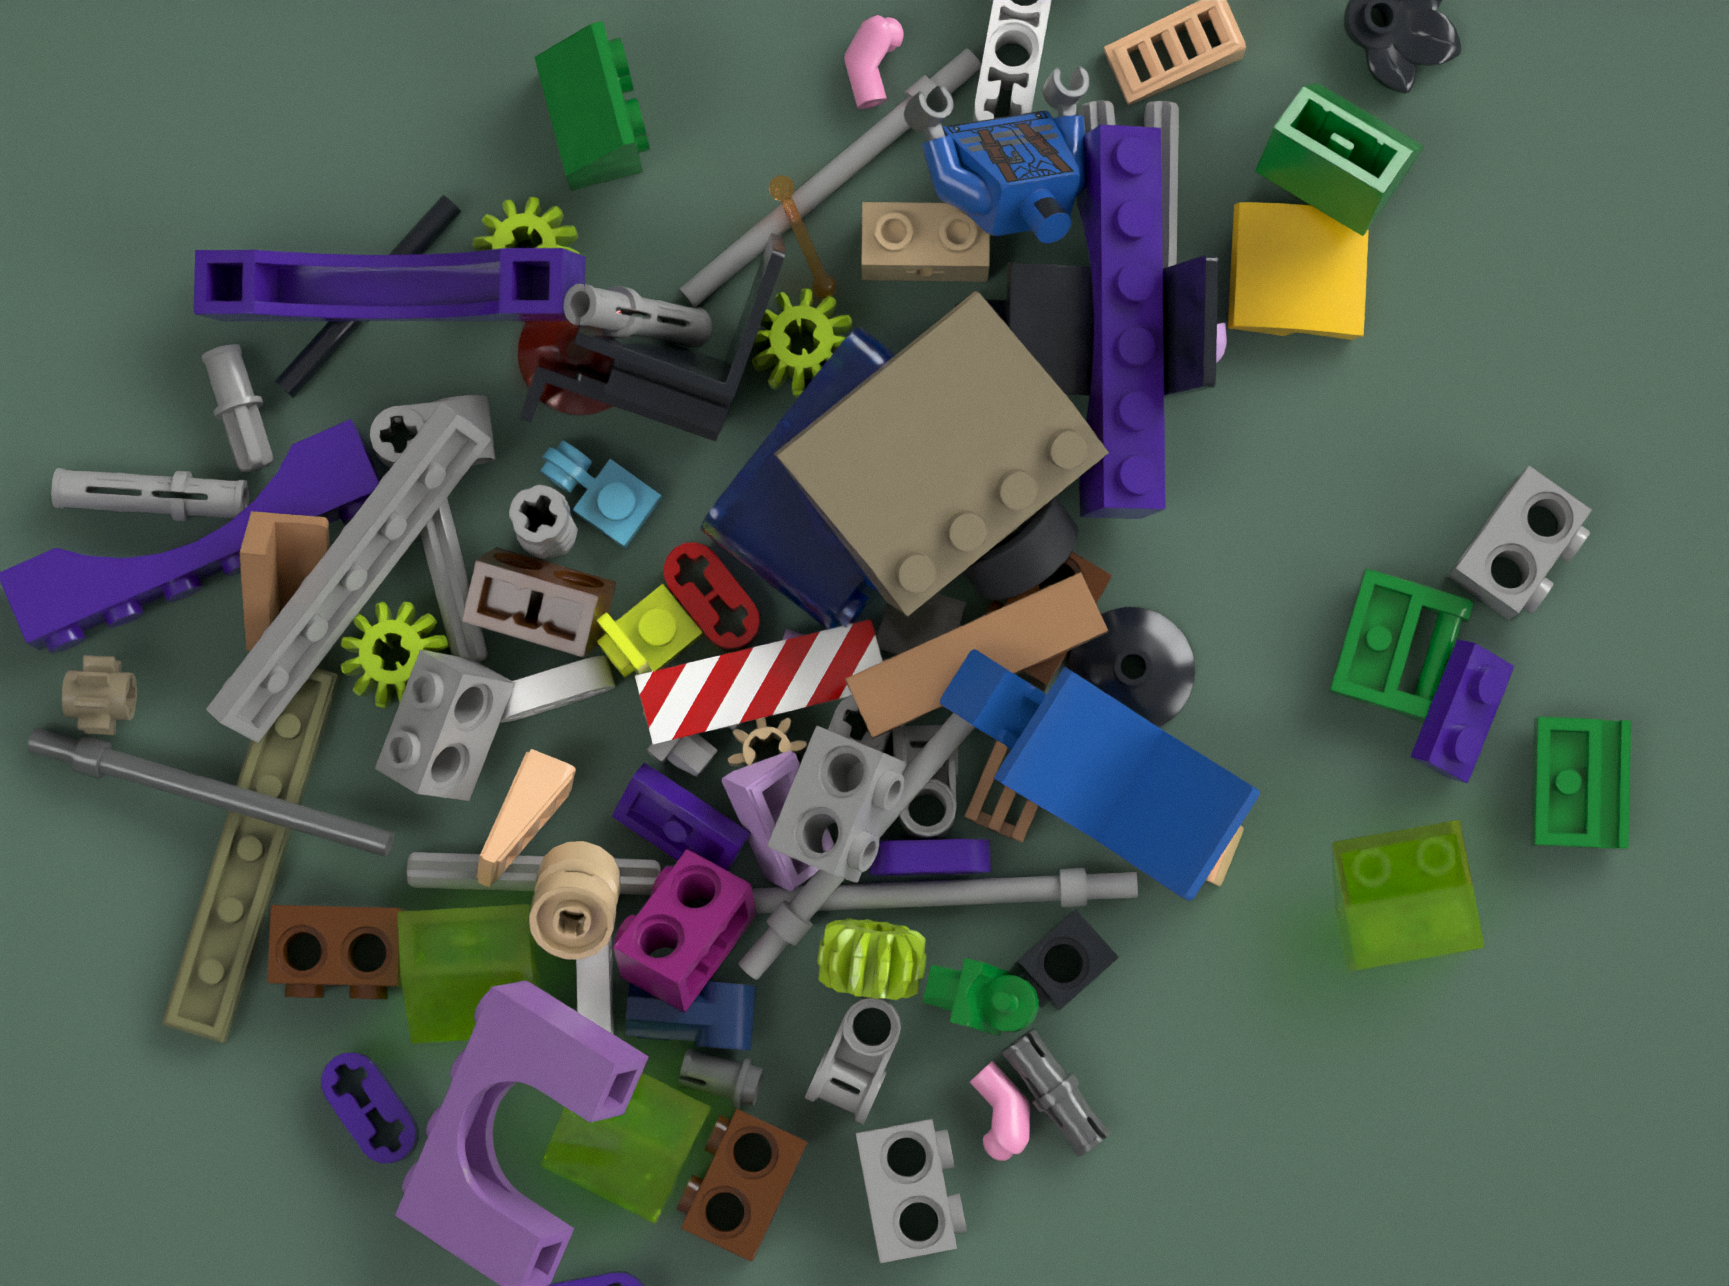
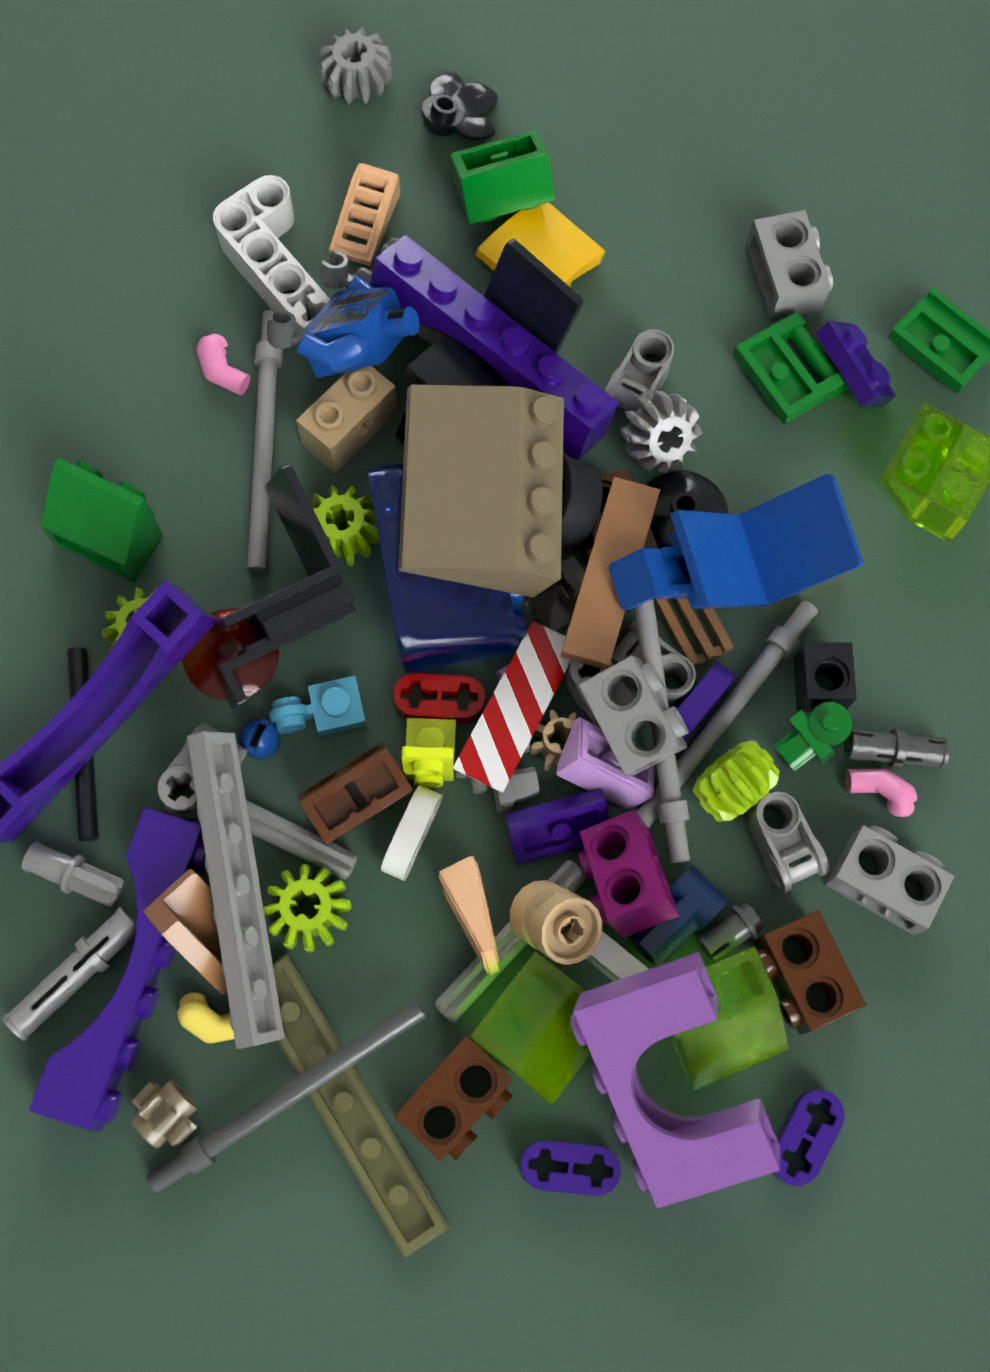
camera: 55 degrees left, 10 degrees down
light grey brick [375,650,515,801] -> none
light grey axle [509,485,578,560] -> none
light grey pin [563,283,712,348] -> none
clear orange hinge [768,175,837,299] -> none
none -> light yellow arm [177,992,234,1044]
none -> blue hinge [240,718,281,760]
none -> light grey piece [605,329,674,412]
none -> light grey gear [619,390,703,473]

